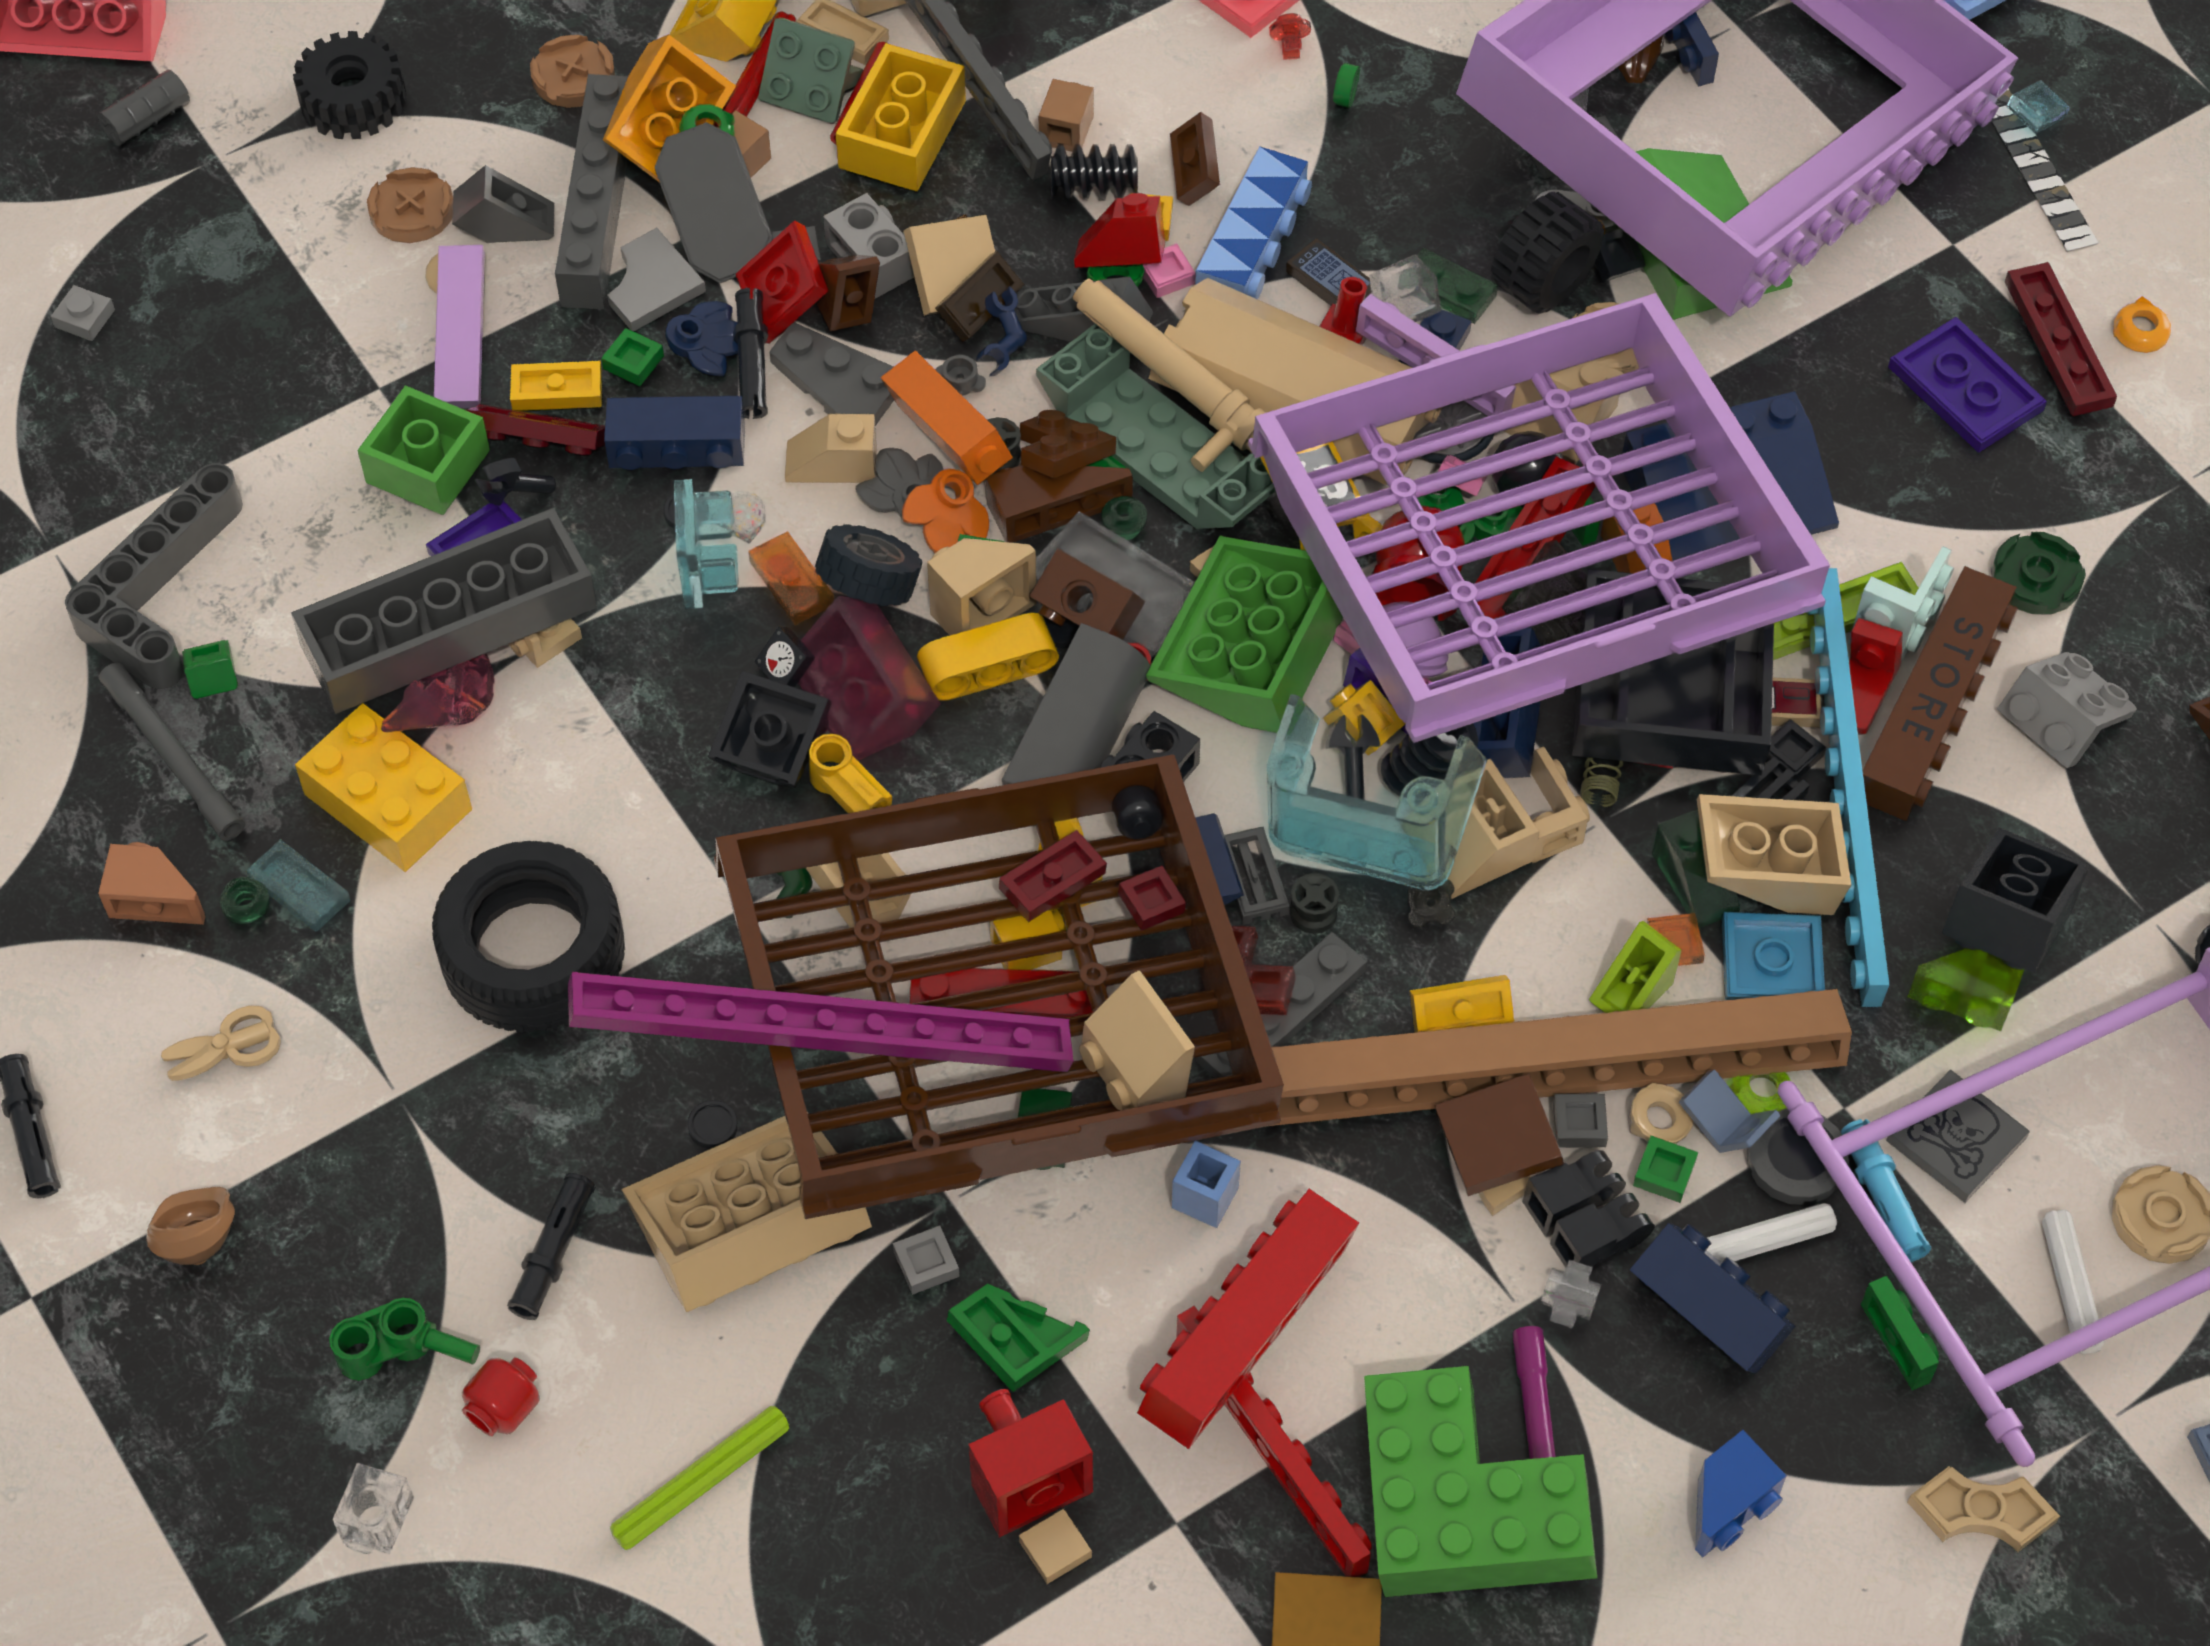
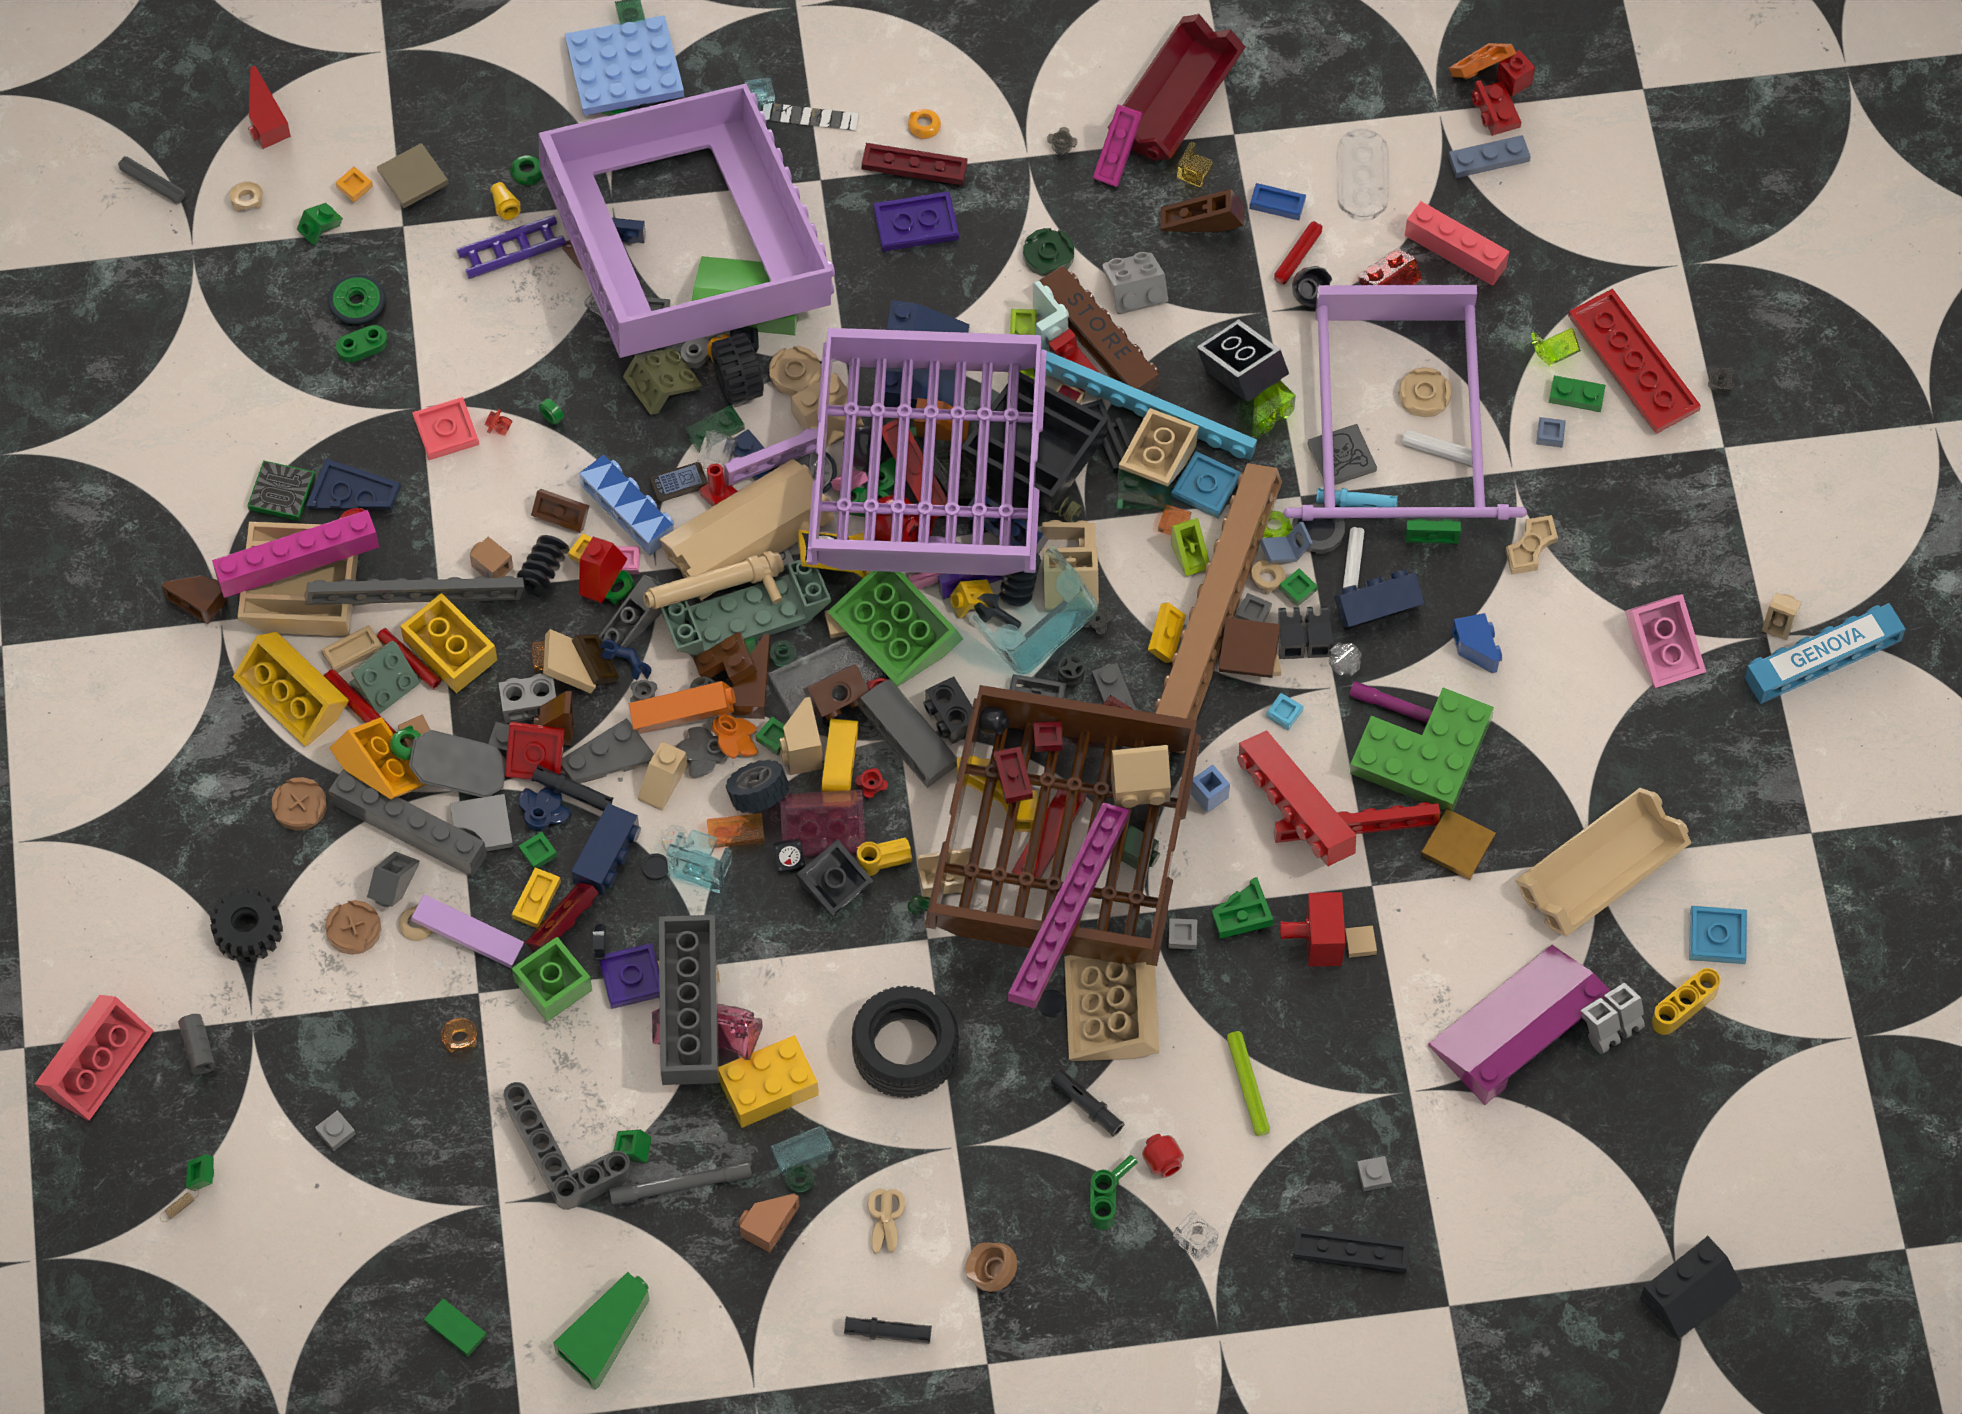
camera: 65 degrees left, 5 degrees up
none -> clear orange piece [441,1018,477,1053]
none -> olive bracket [623,348,702,415]
none -> red plate [855,768,888,798]
none -> medium azure tile [1266,693,1304,730]

